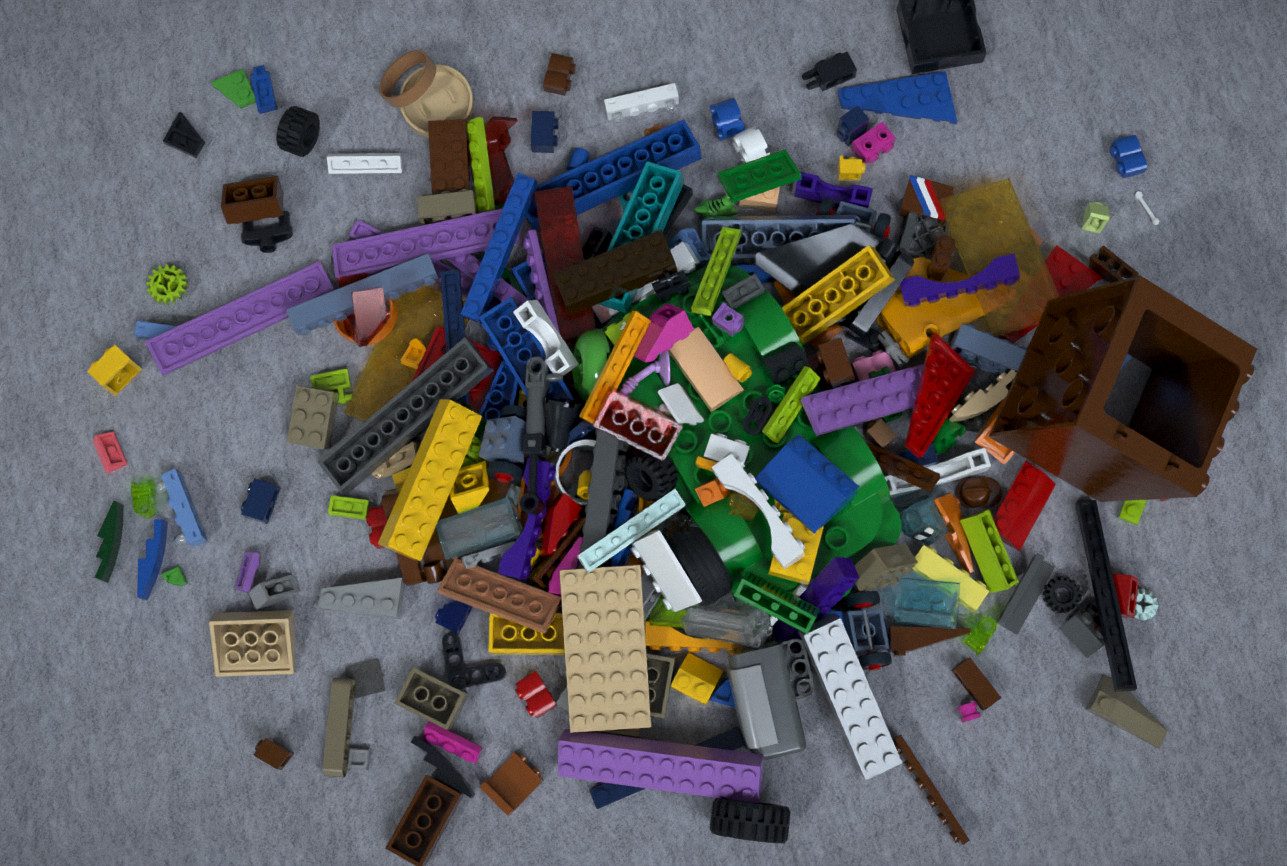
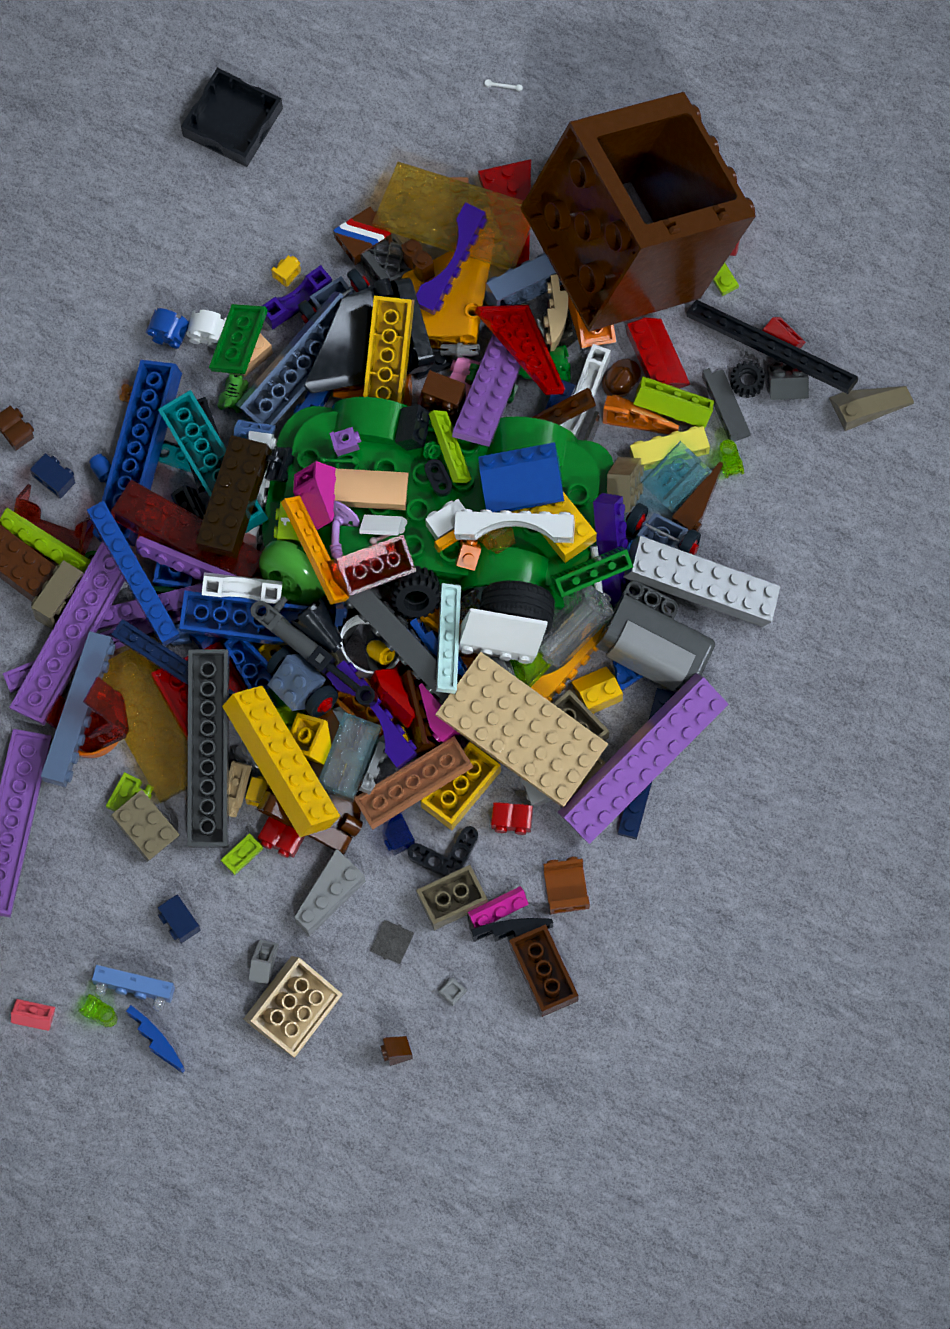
camera: 55 degrees left, 5 degrees down
dark green slope [94,501,124,583] -> none
bright green tile [161,566,188,586] -> none
medium lavender piece [235,552,260,592] -> none
dark tan beam [323,678,356,777] -> none
light orange plate [401,338,426,369] -> none
white piece [604,83,679,127] -> none
lime plate [691,227,741,316] -> none
black tyre [710,798,791,843] -> none
dark grey plate [721,274,765,310] -> none
yellow cone [724,353,752,382] -> none
black hinge [801,51,857,92] -> none
dark blue brick [837,105,869,146] -> none
blue wing [838,71,957,124] -> none
dark pink brick [851,121,896,165] -> none
medium nougat brick [865,419,897,449] -> none
reddish brown plate [892,735,970,845] -> none
clear light blue slope [899,497,949,545] -> none
reddish brown piece [951,657,1001,711] -> none
dark pink wheel [957,701,981,723] -> none
yellowish green slope [1081,202,1110,233] -> none
reddish brown piece [1089,245,1139,283] -> none
blue brick [1110,135,1148,178] -> none
light aqua gear [1134,588,1159,620] -> none

